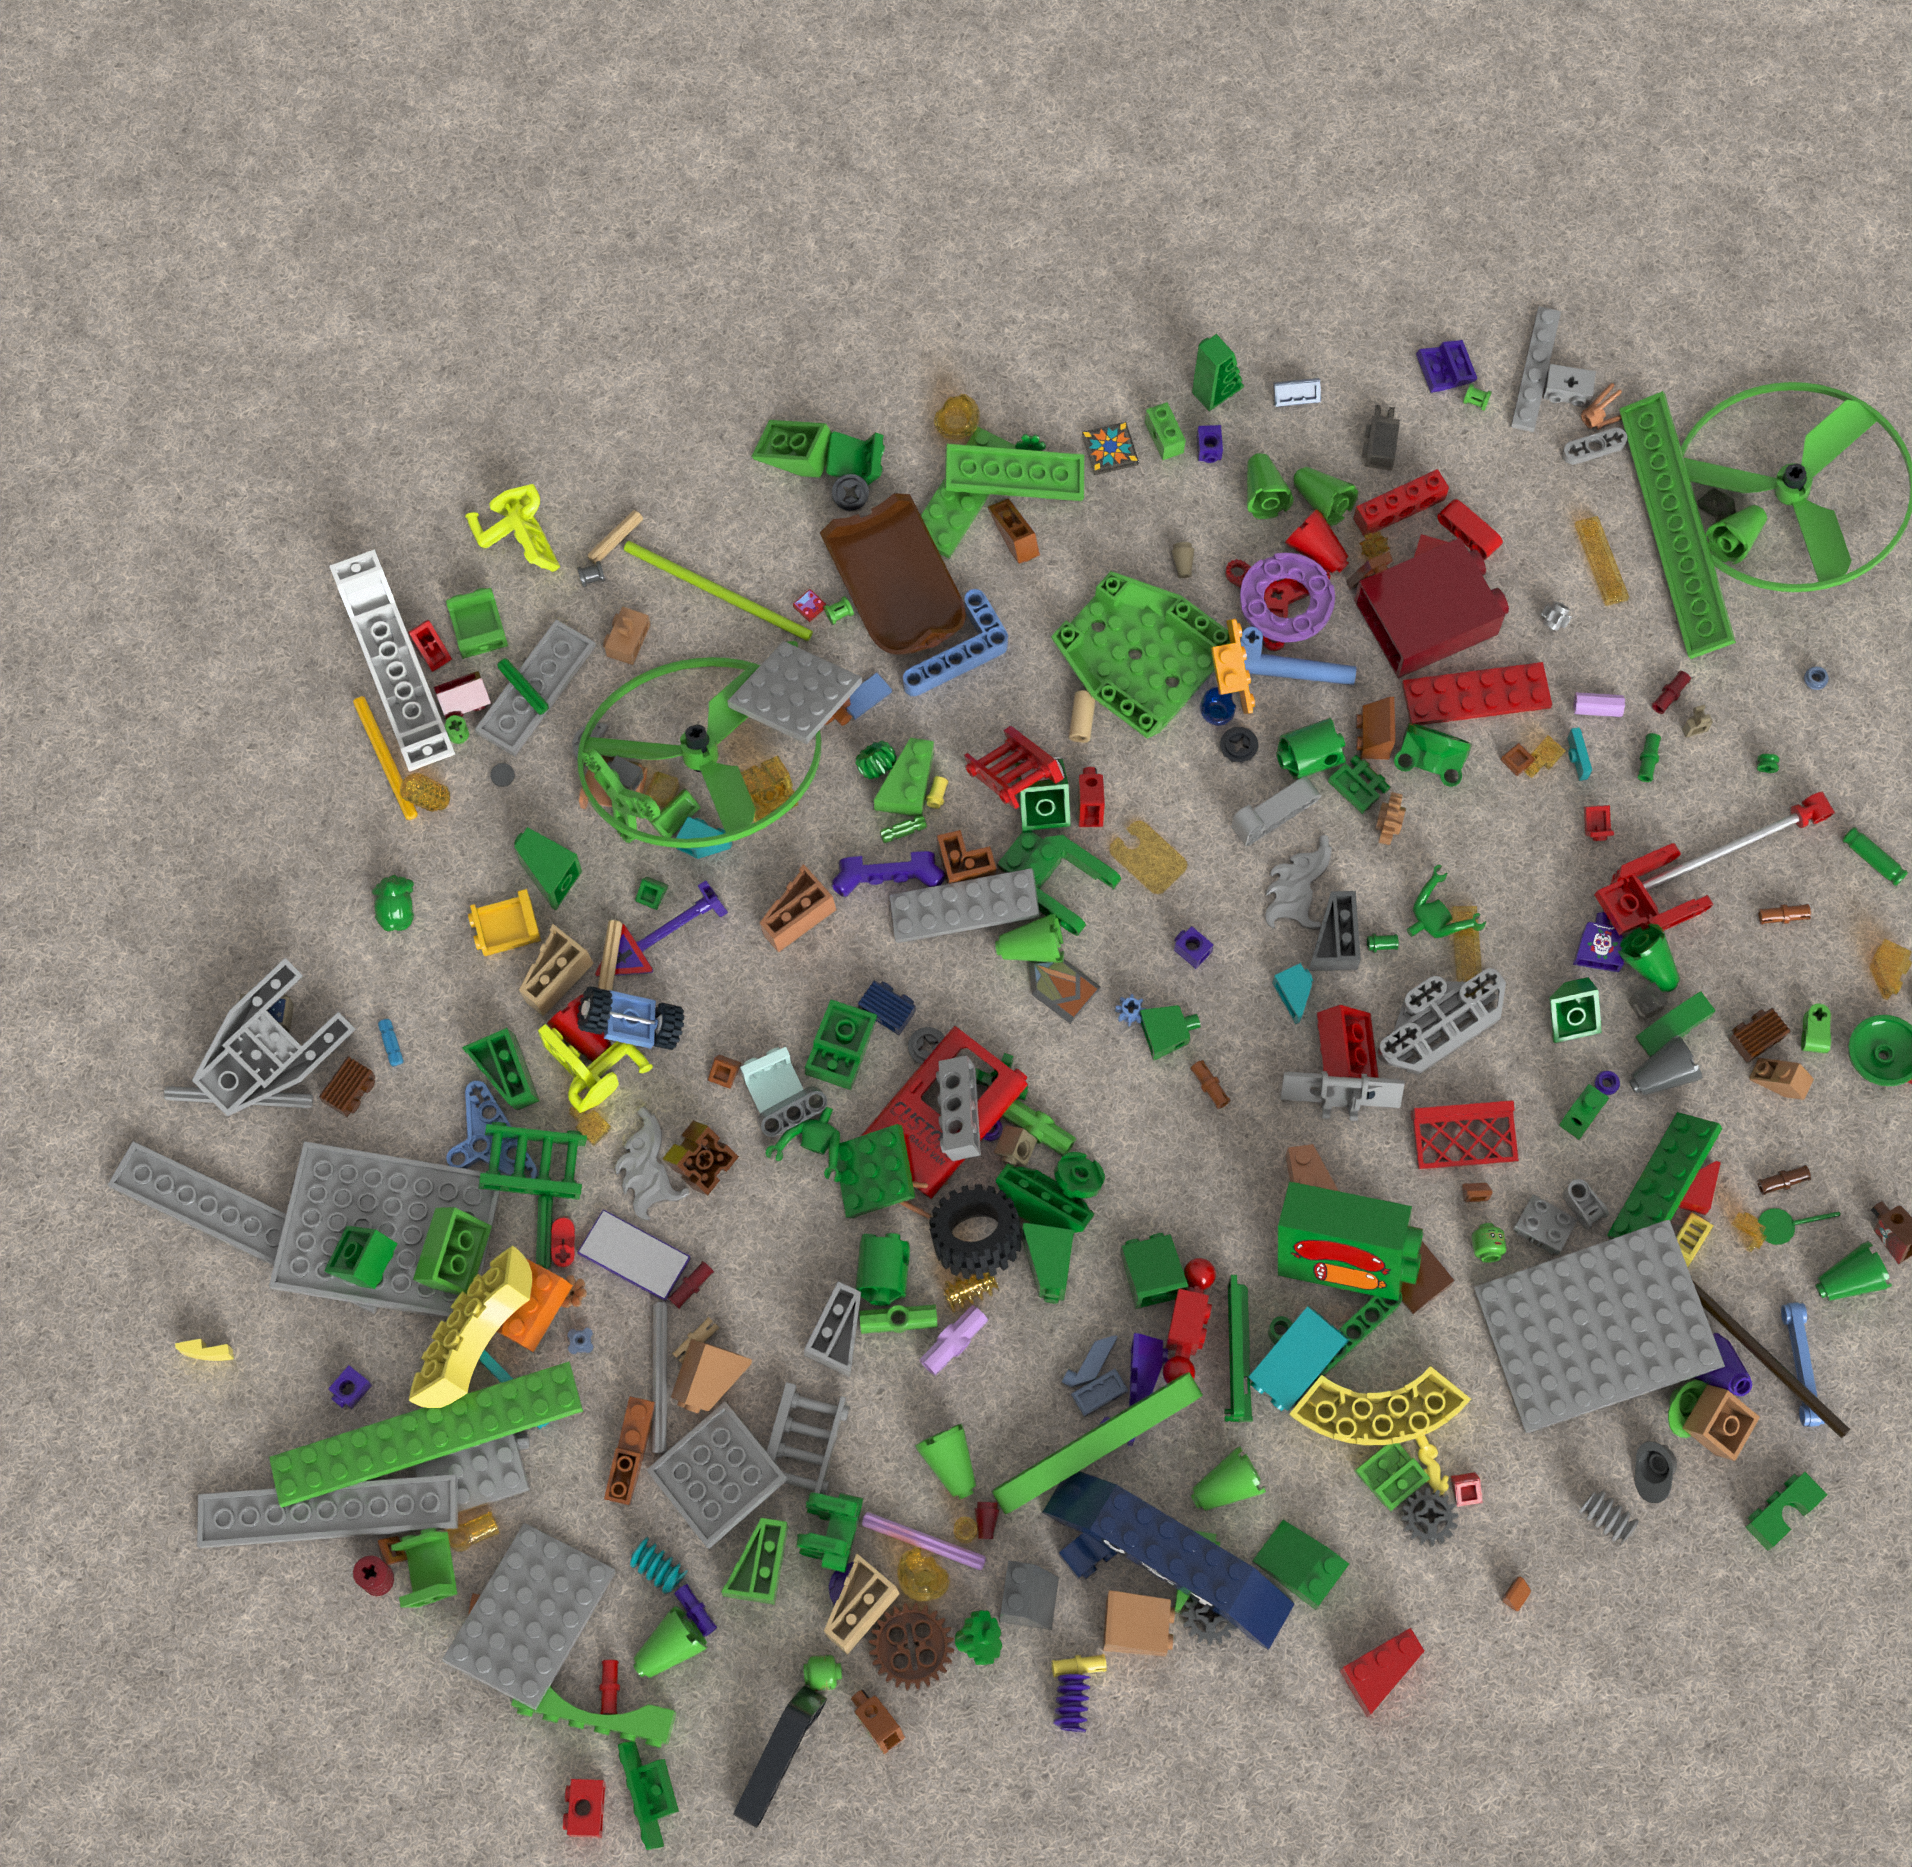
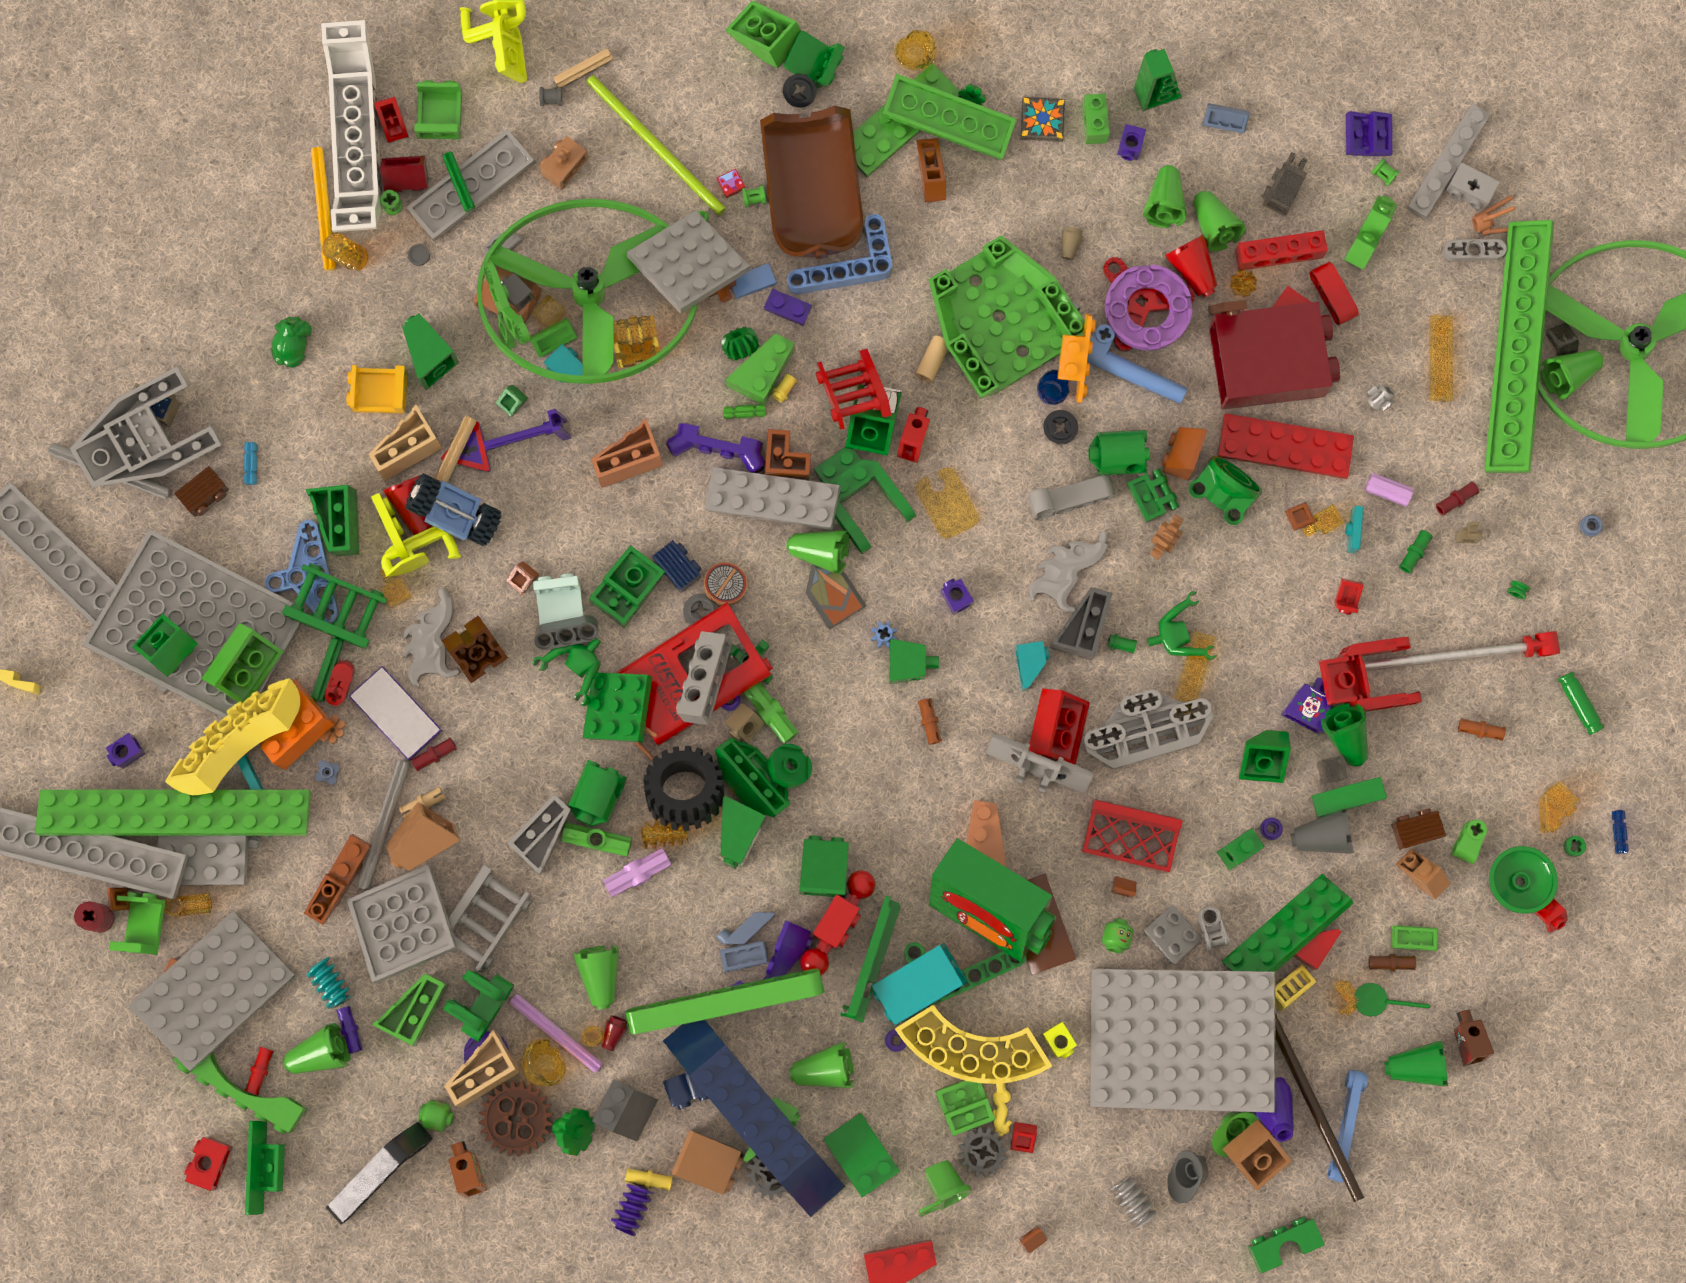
camera: 15 degrees right, 10 degrees up
none -> tile [703,562,747,606]
none -> dark purple plate [764,288,812,326]
none -> dark purple plate [885,1029,907,1052]
none -> bright green container [919,1160,972,1217]
none -> neon yellow brick [1041,1022,1077,1059]
none -> bright green arch [1344,195,1398,270]
none -> bright green plate [1391,925,1438,951]

